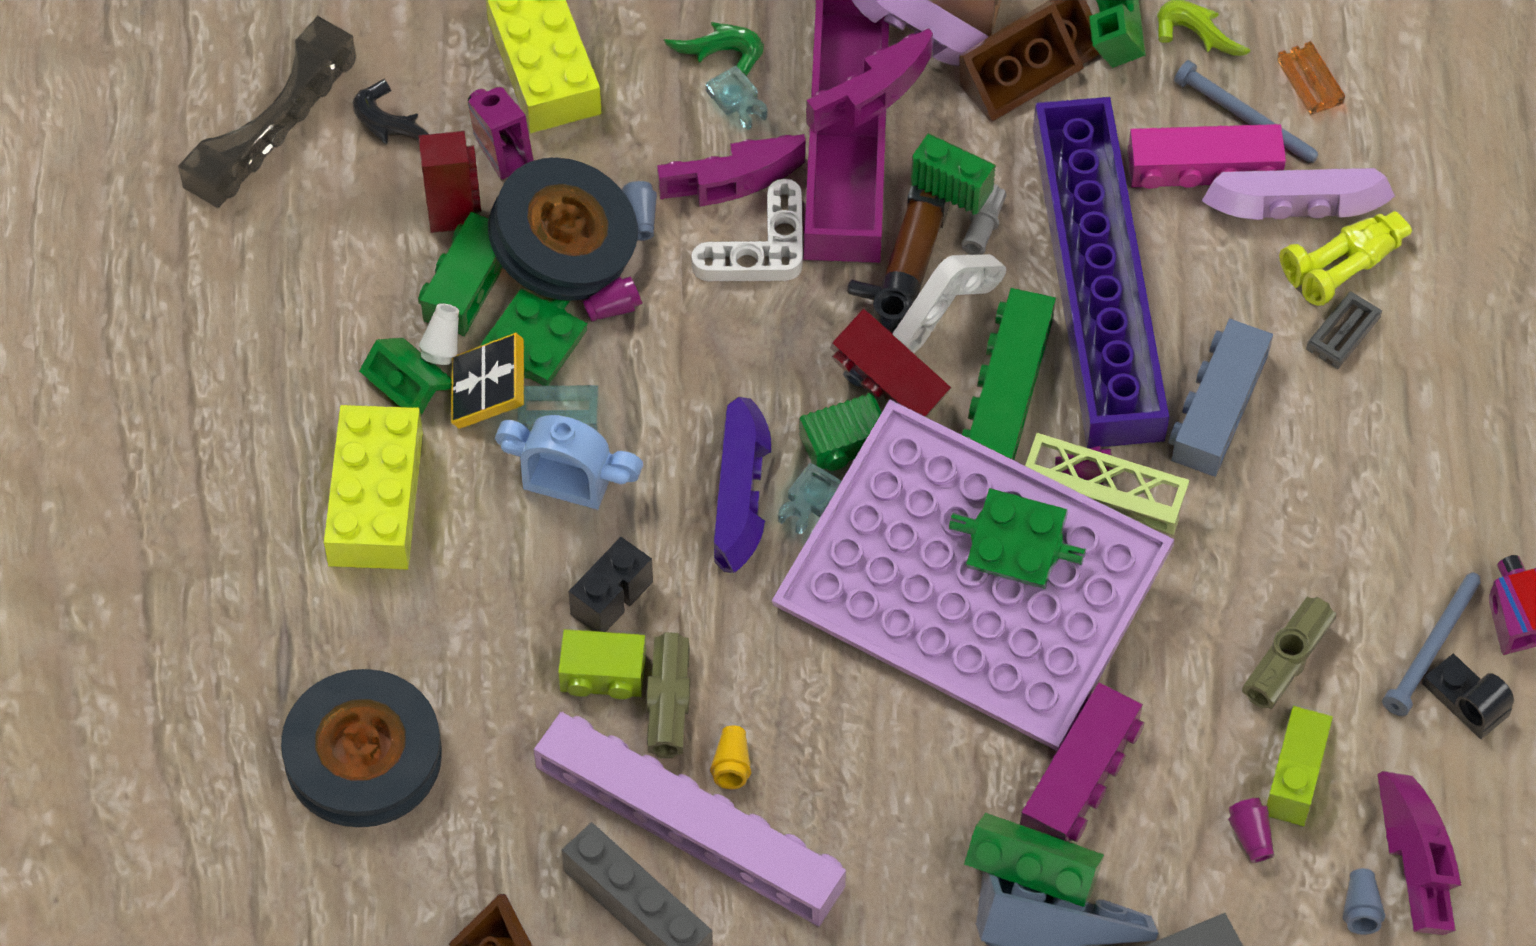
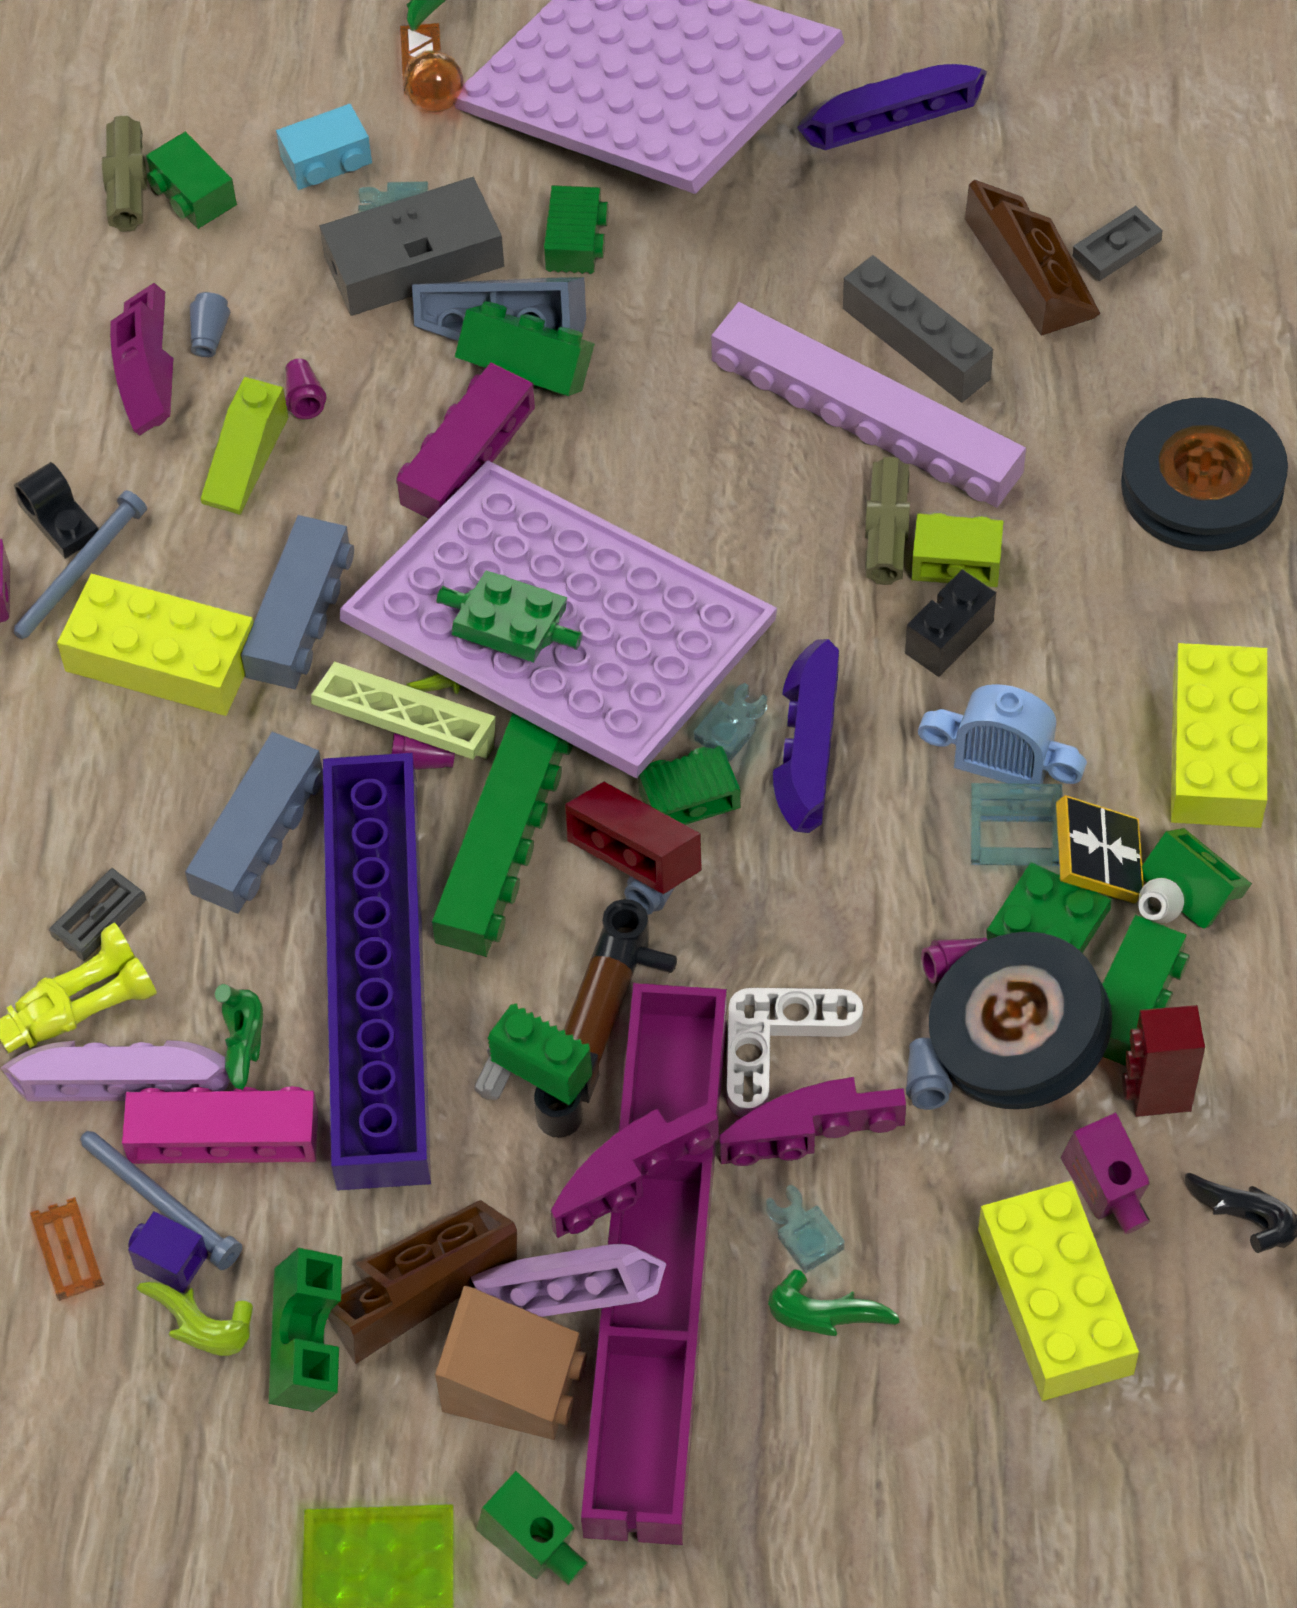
camera: 175 degrees left, 0 degrees up
yellow cone [710,725,751,789] -> none
white beam [893,254,1006,353] -> none
olive piece [1242,597,1337,709] -> none
none -> neon yellow brick [57,573,254,716]
none -> dark purple brick [128,1211,208,1293]
none -> green piece [215,984,263,1090]
none -> sand blue brick [241,515,354,690]

